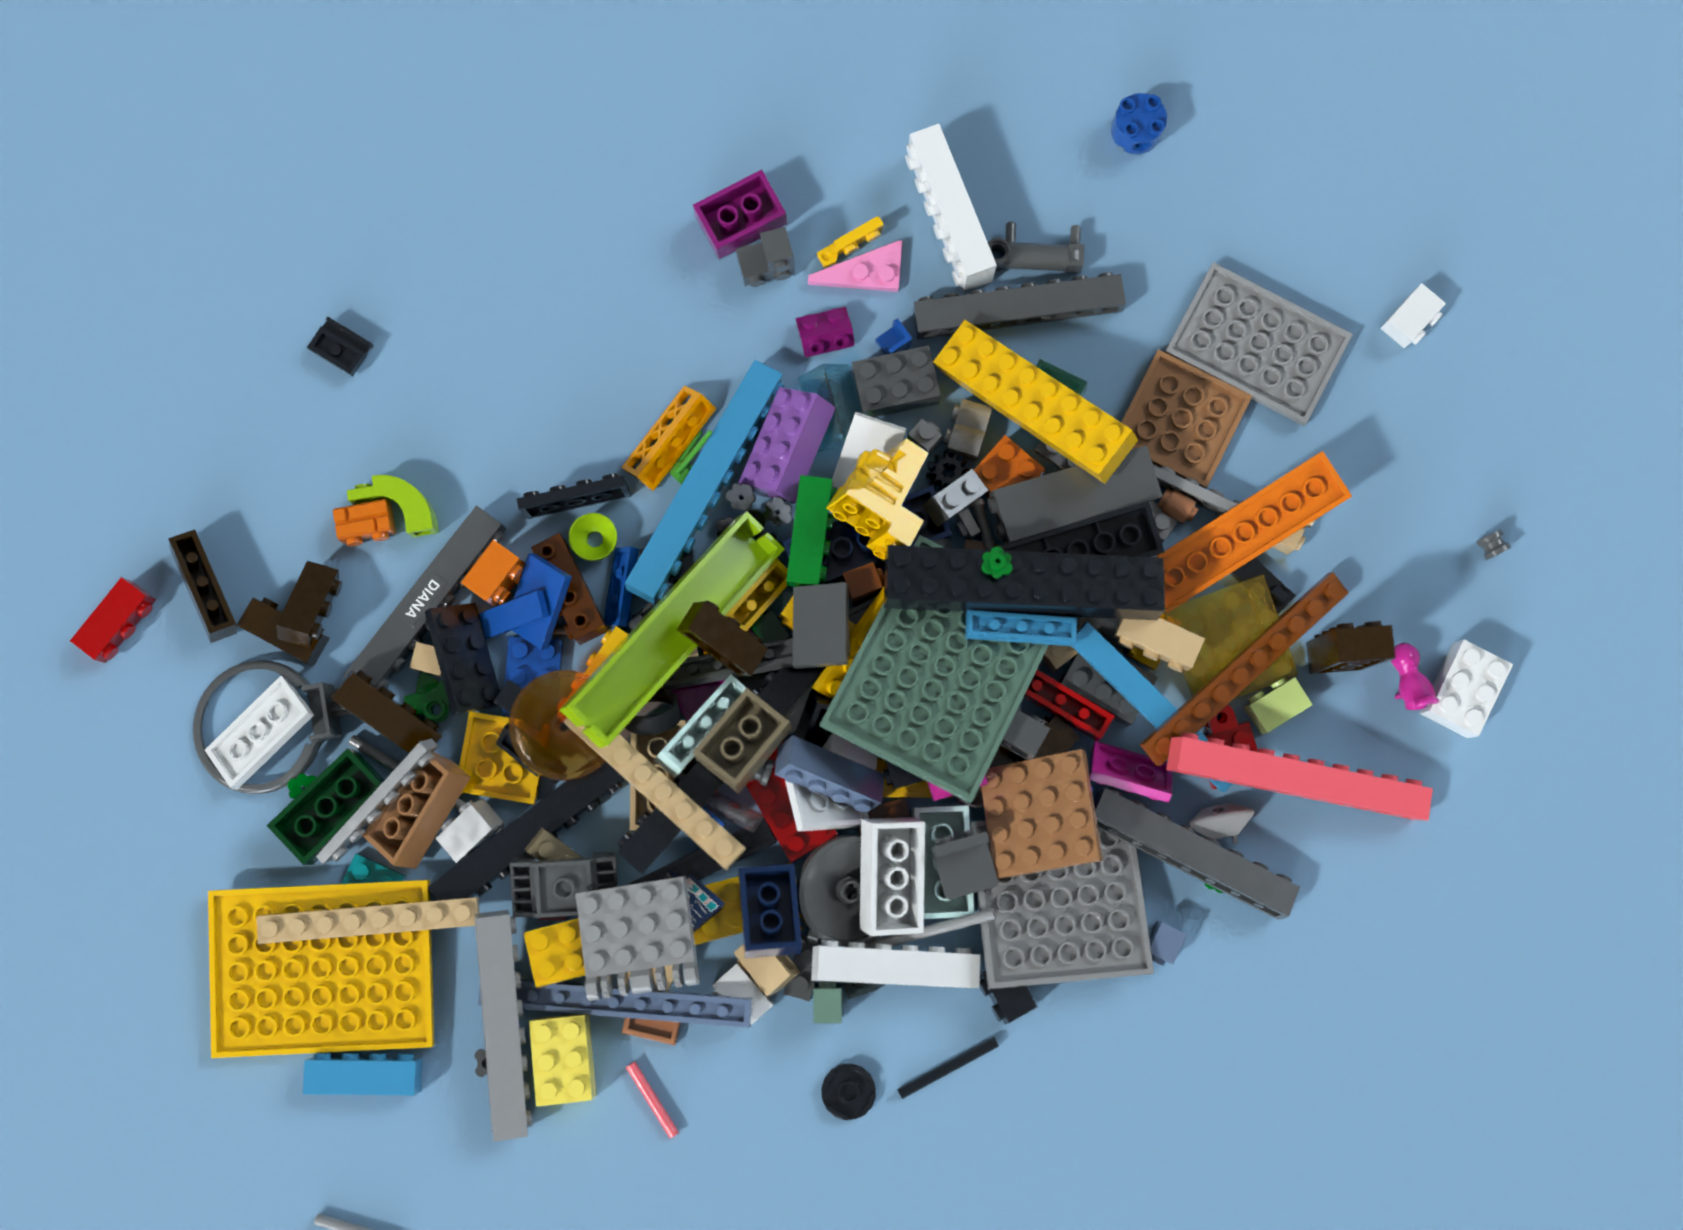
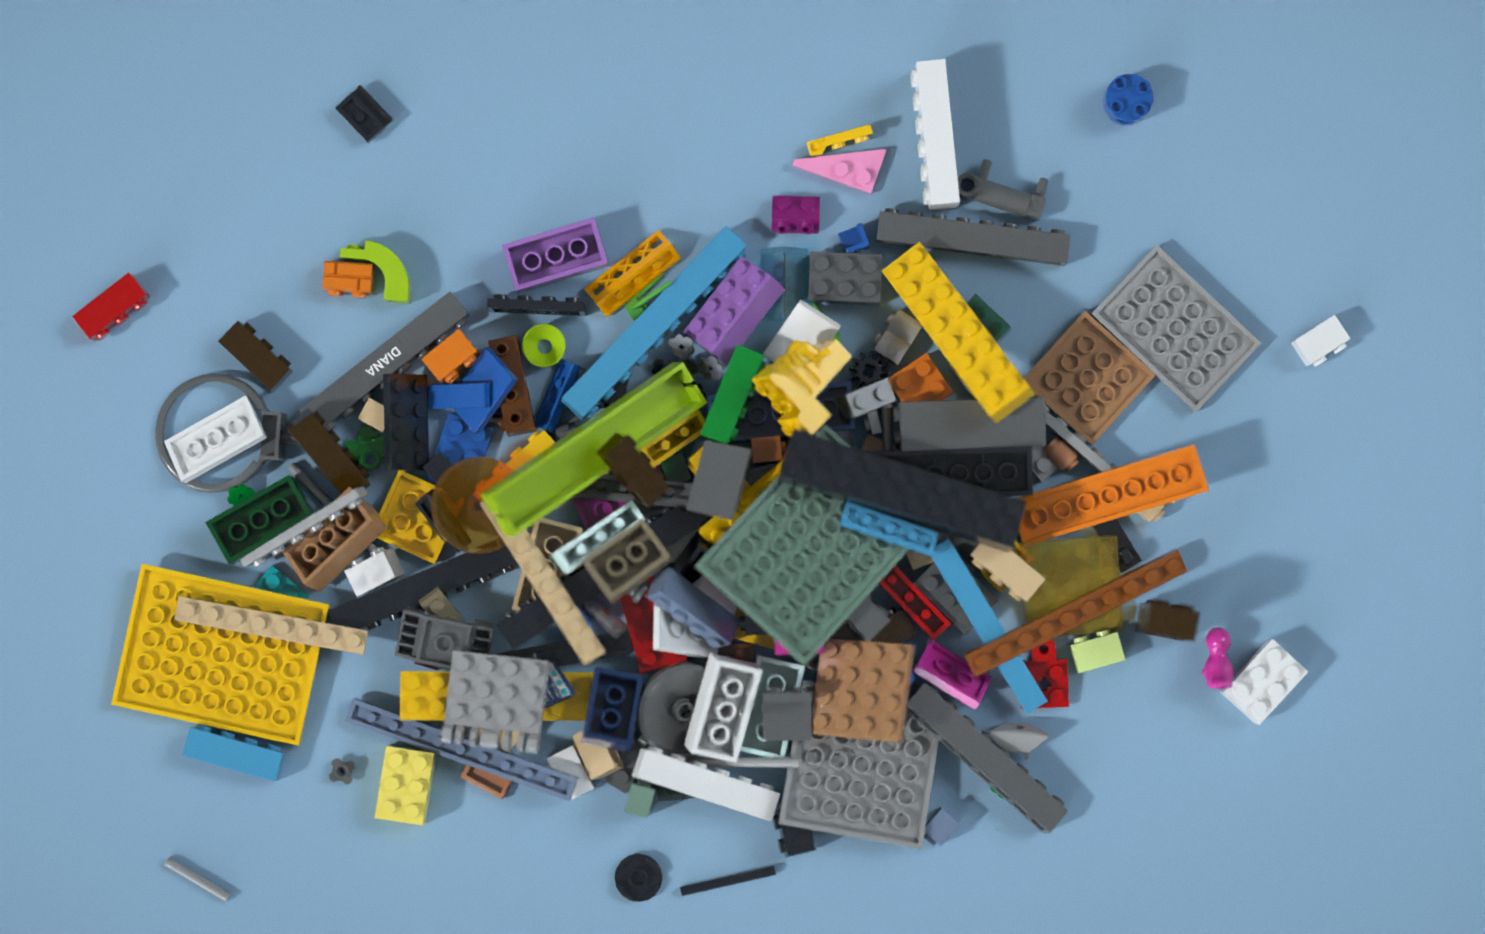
camera: 20 degrees right, 5 degrees up
dark brown brick [168,529,237,643] -> none
dark brown brick [276,560,342,648] -> none
light grey brick [474,910,532,1142] -> none
black tyre [625,687,682,735] -> none
coral bar [626,1061,679,1138] -> none
magenta brick [693,169,787,260] -> none
dark grey brick [736,227,795,287] -> none
light grey brick [907,419,944,458] -> none
green plant [981,547,1012,579] -> none
coral brick [1166,733,1433,821] -> none
dark grey wheel [1476,529,1511,560] -> none
none -> medium lavender brick [502,217,609,294]

